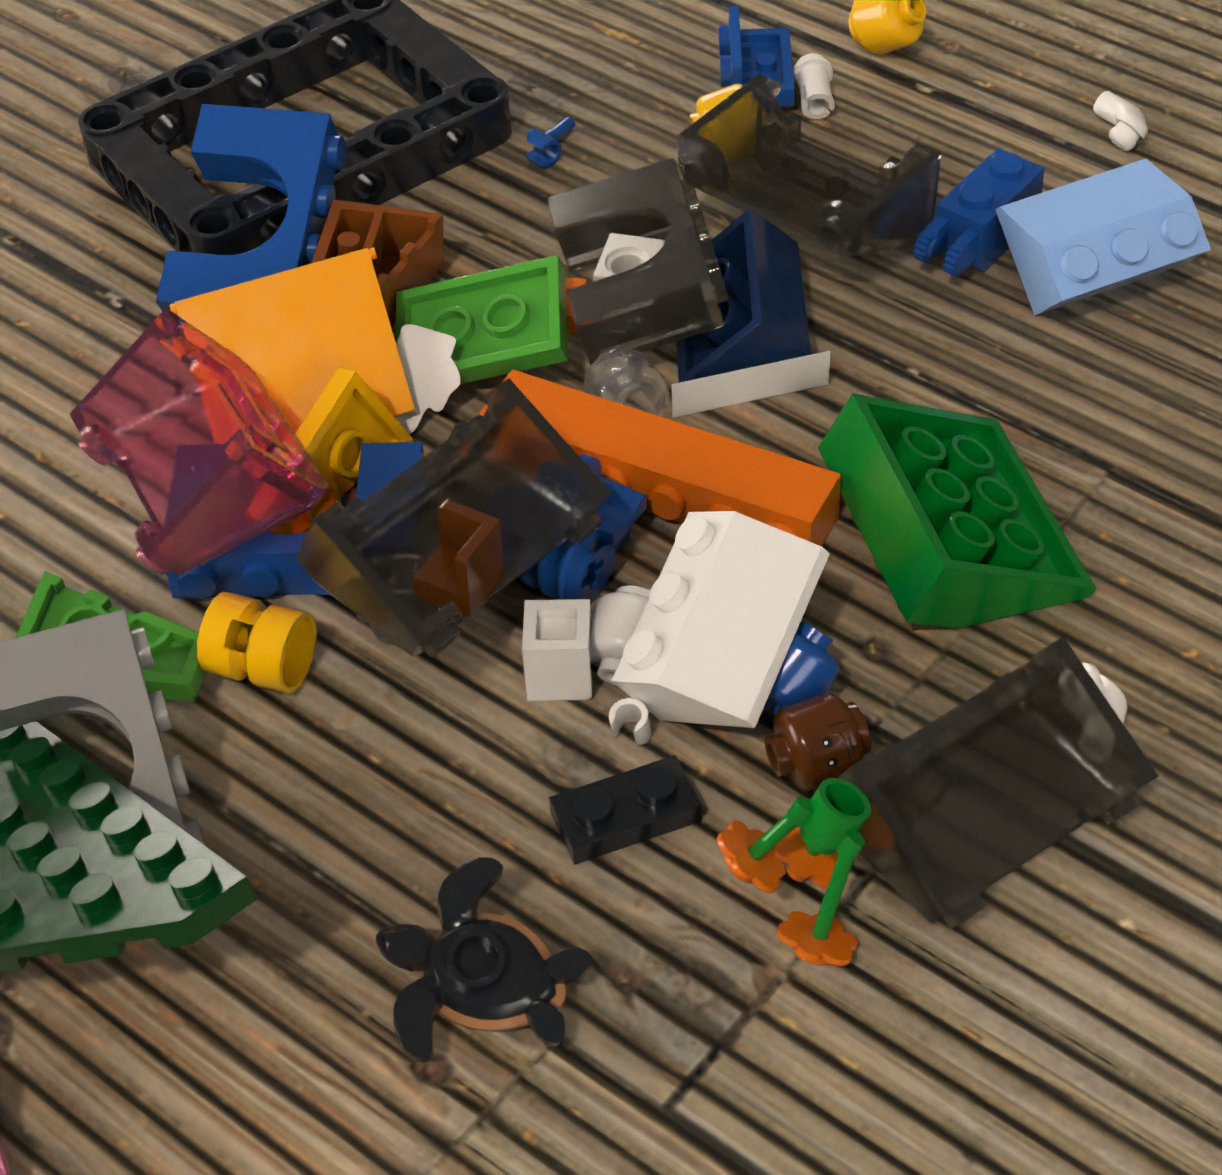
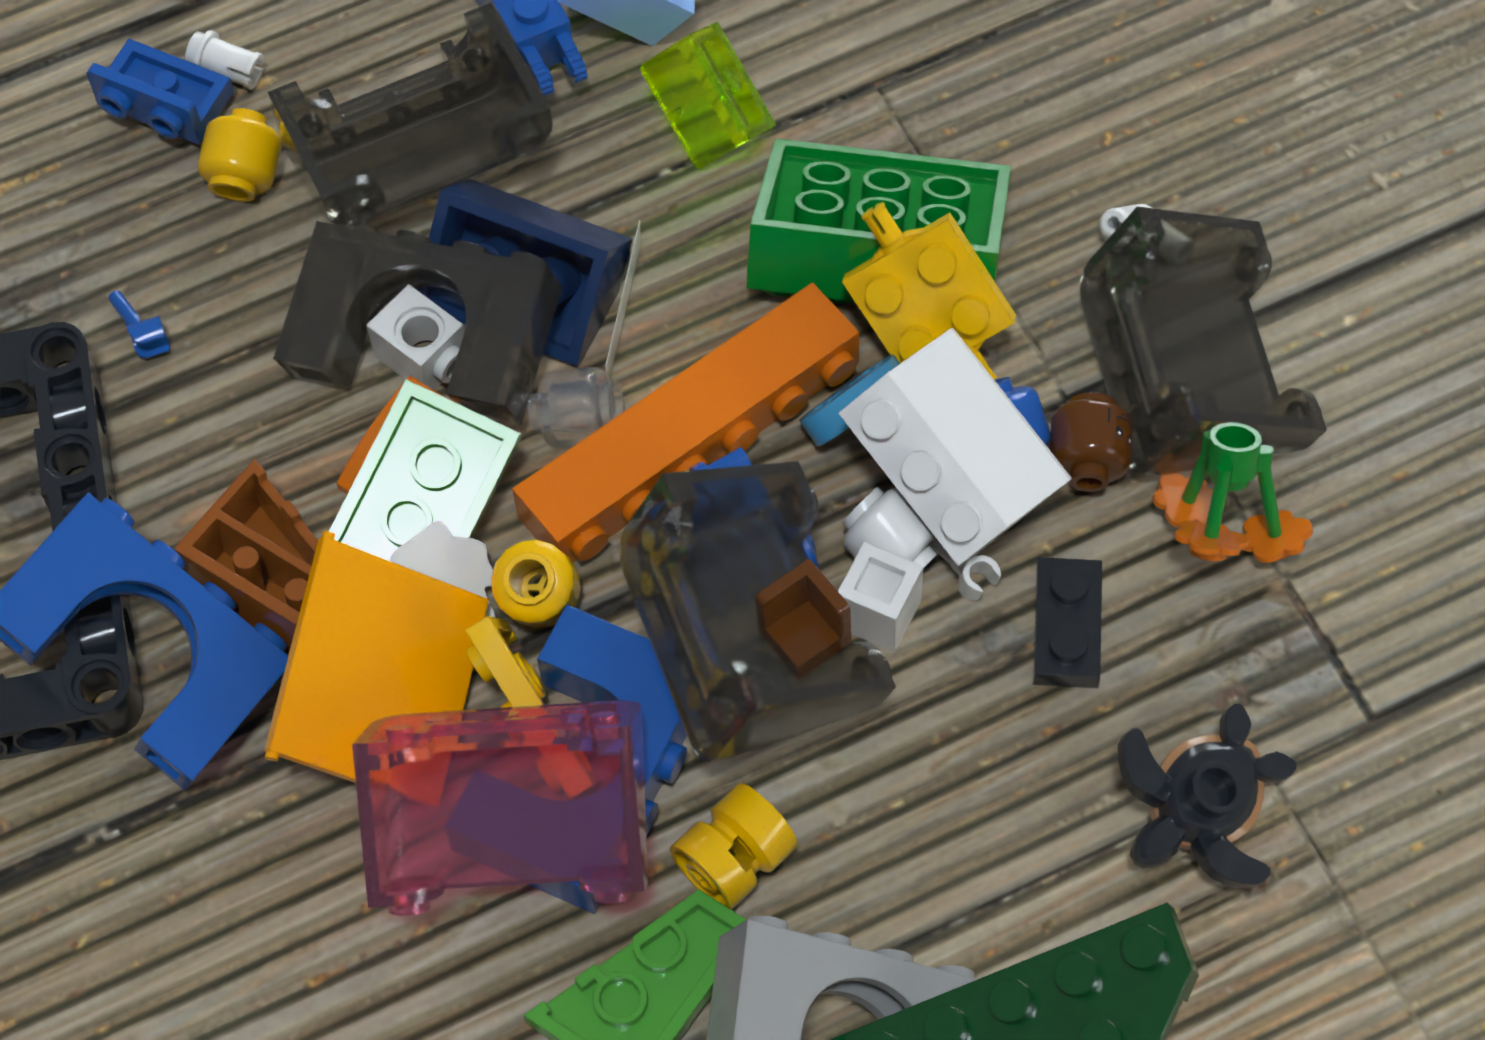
camera: 65 degrees left, 15 degrees up
none -> yellow head [491,540,581,628]
none -> clear neon green panel [640,21,776,169]
none -> yellow plate [842,202,1016,380]

